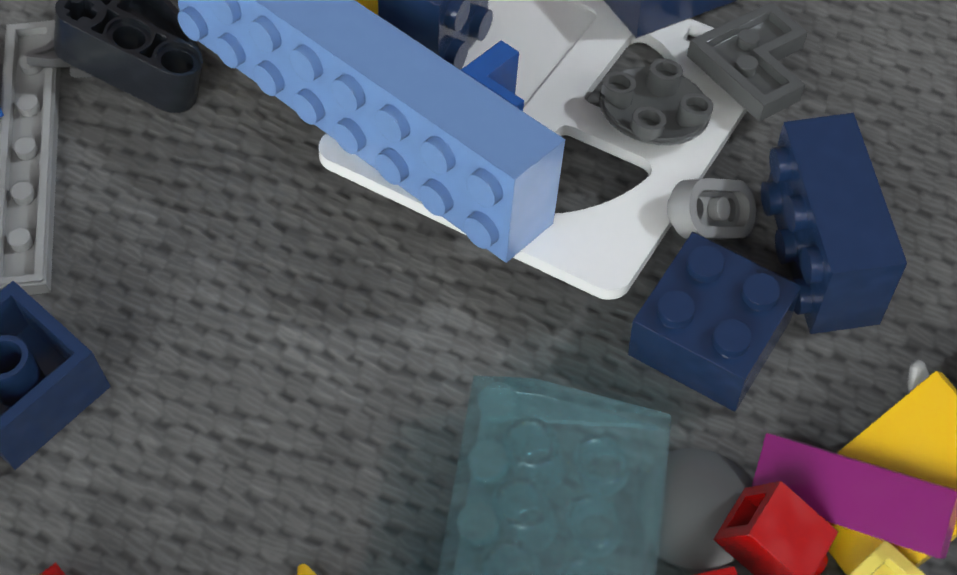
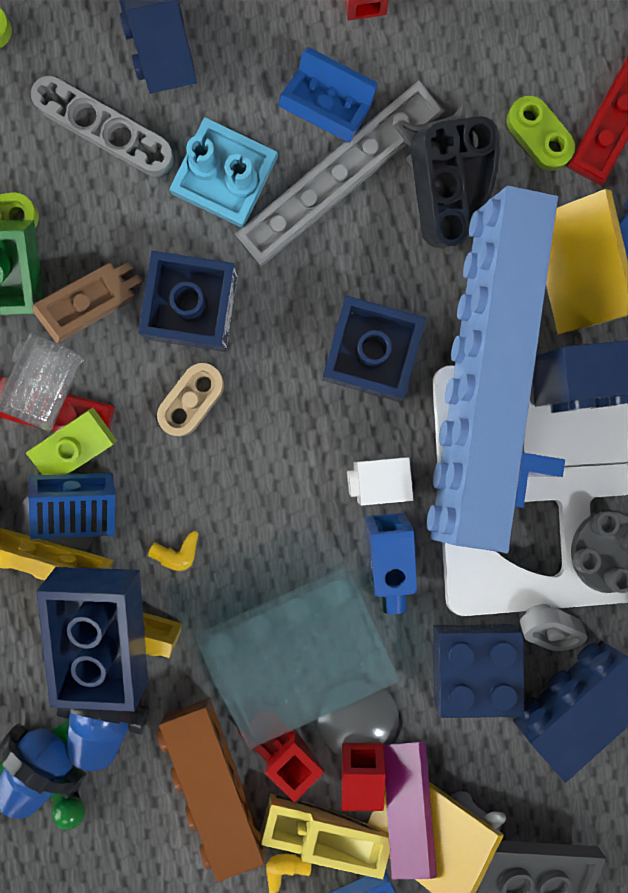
camera: 50 degrees right, 30 degrees up
none -> tan plate [157,363,224,437]
none -> dark blue brick [322,295,426,402]
none -> white brick [347,457,413,506]
none -> blue torso [365,513,417,614]

